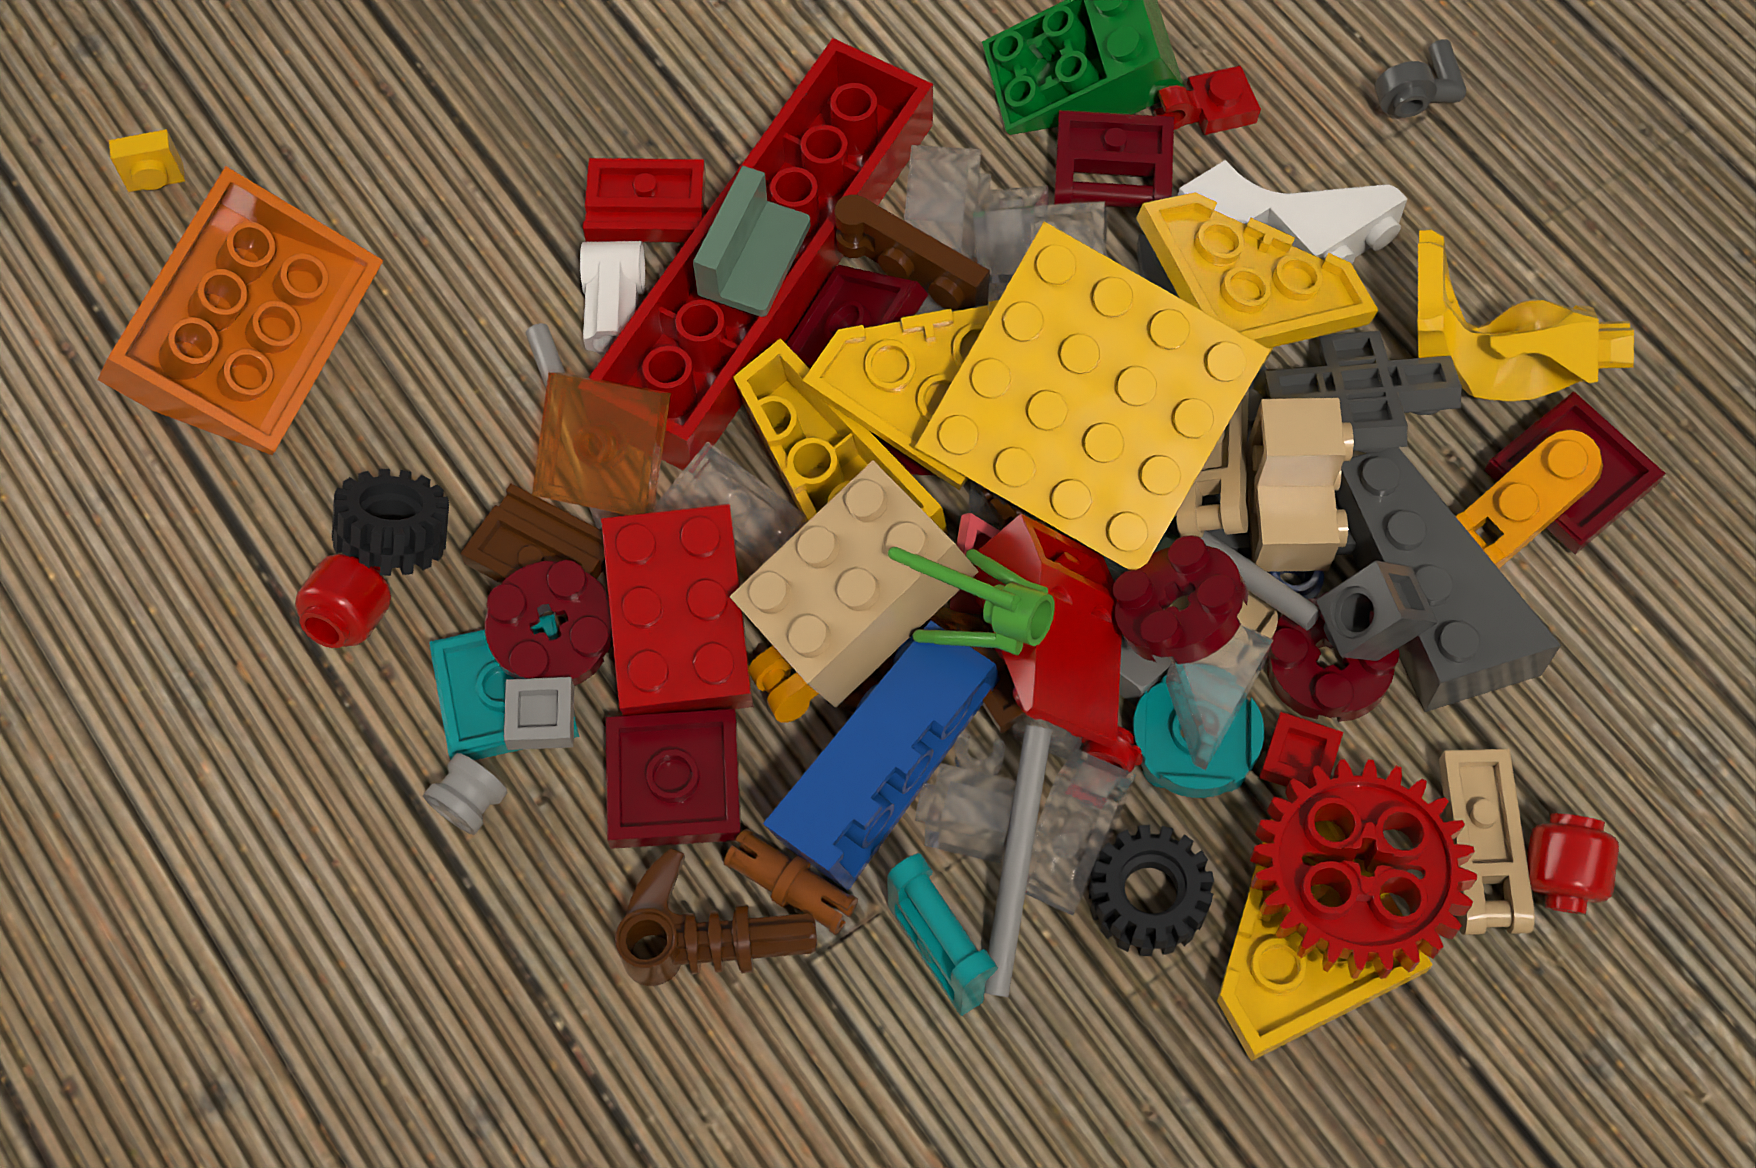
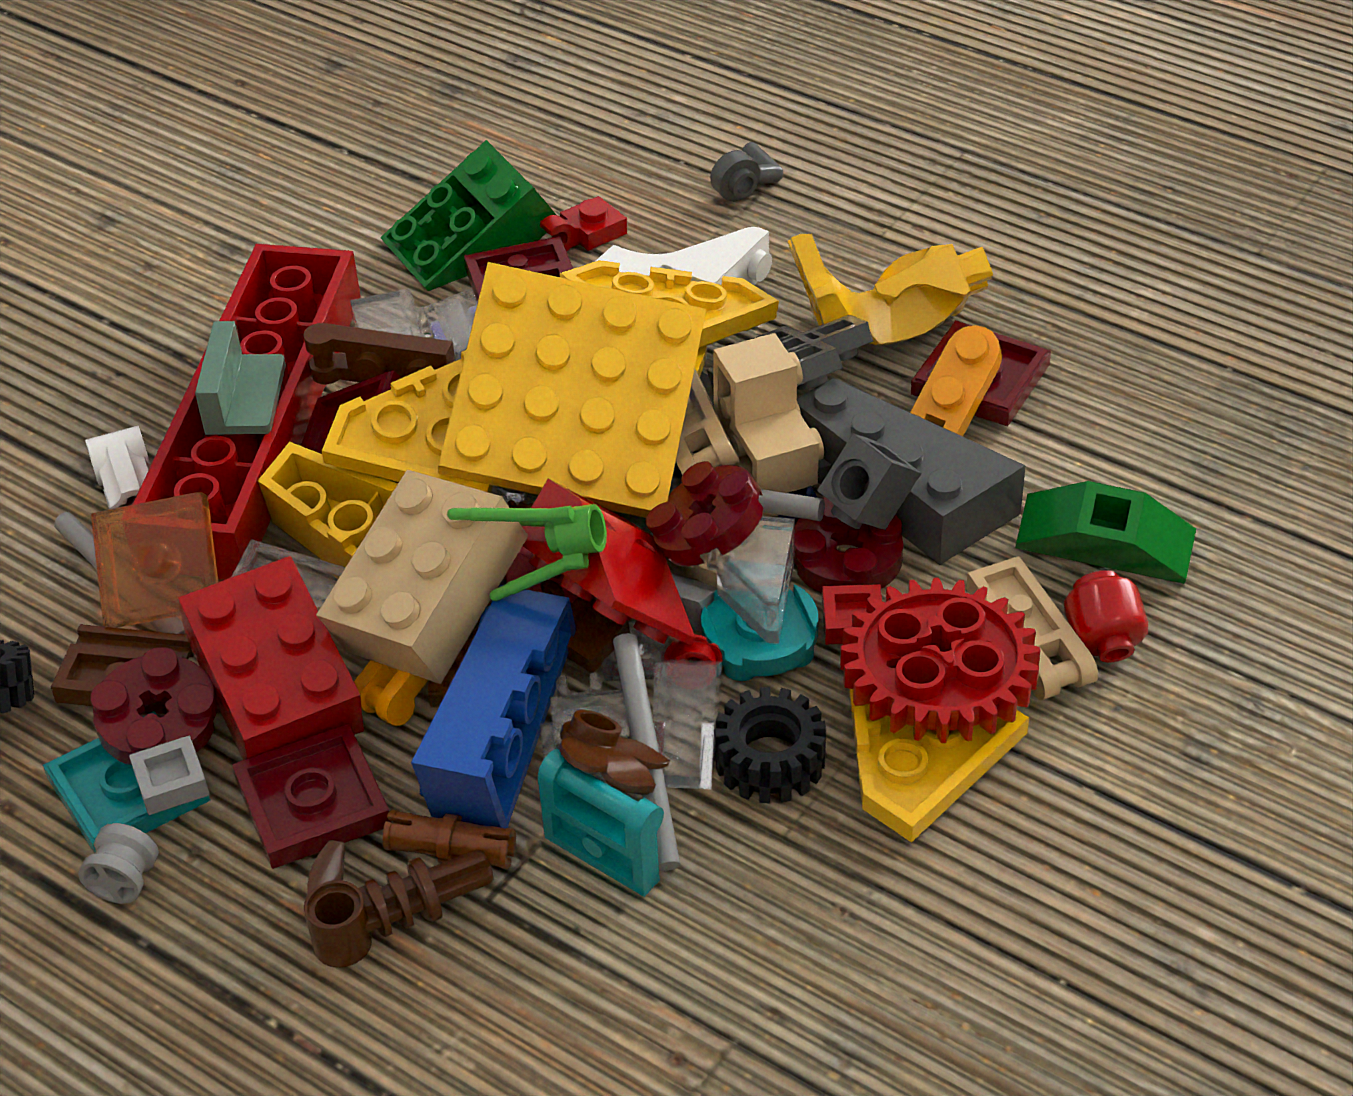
camera: 20 degrees left, 20 degrees down
red plate [583,158,706,243] -> none
none -> reddish brown plate [559,710,670,795]
none -> green slope [1015,481,1196,584]

